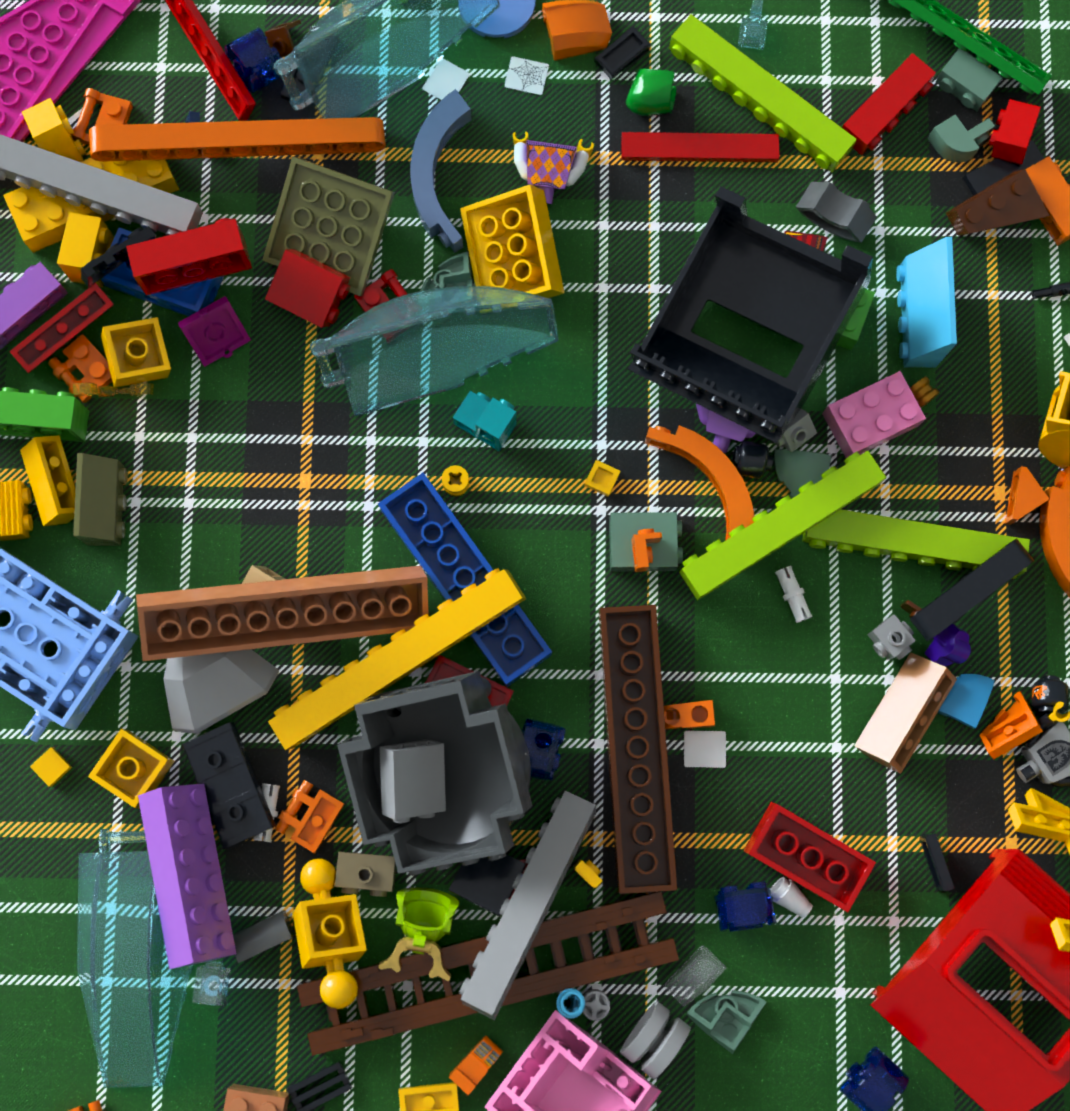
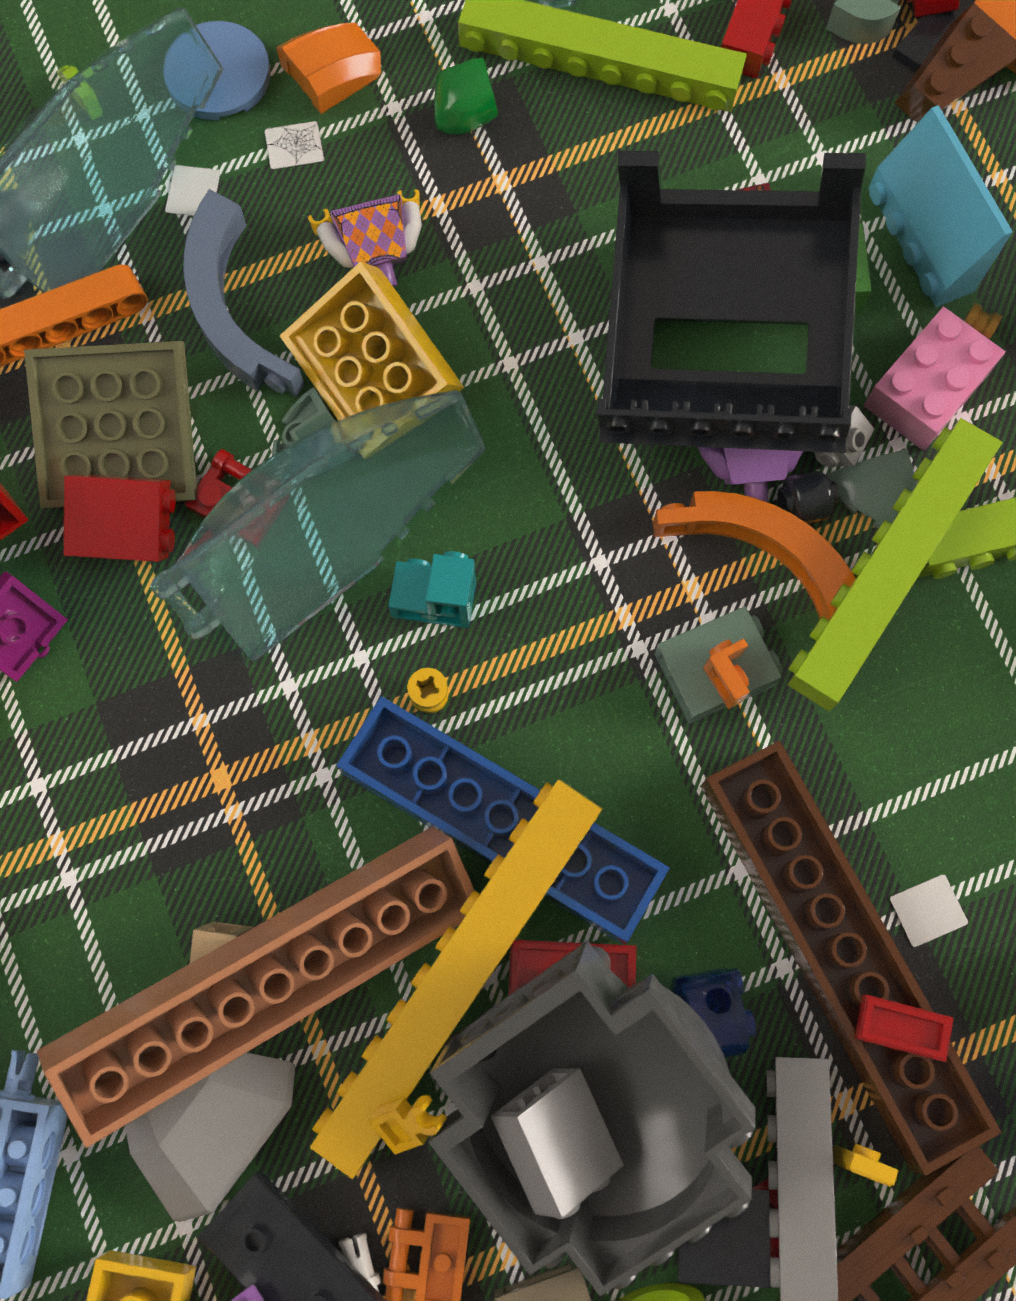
camera: 20 degrees left, 5 degrees down
yellow tile [584,460,621,497] -> none
black tile [594,26,651,80] -> none
red tile [621,132,779,163] -> none
orange leg [664,700,715,729] -> none
white pin [775,566,813,623] -> none
dark grey brick [796,181,877,243] -> none
none -> yellow plate [367,1095,447,1155]
none -> red tile [854,995,954,1062]

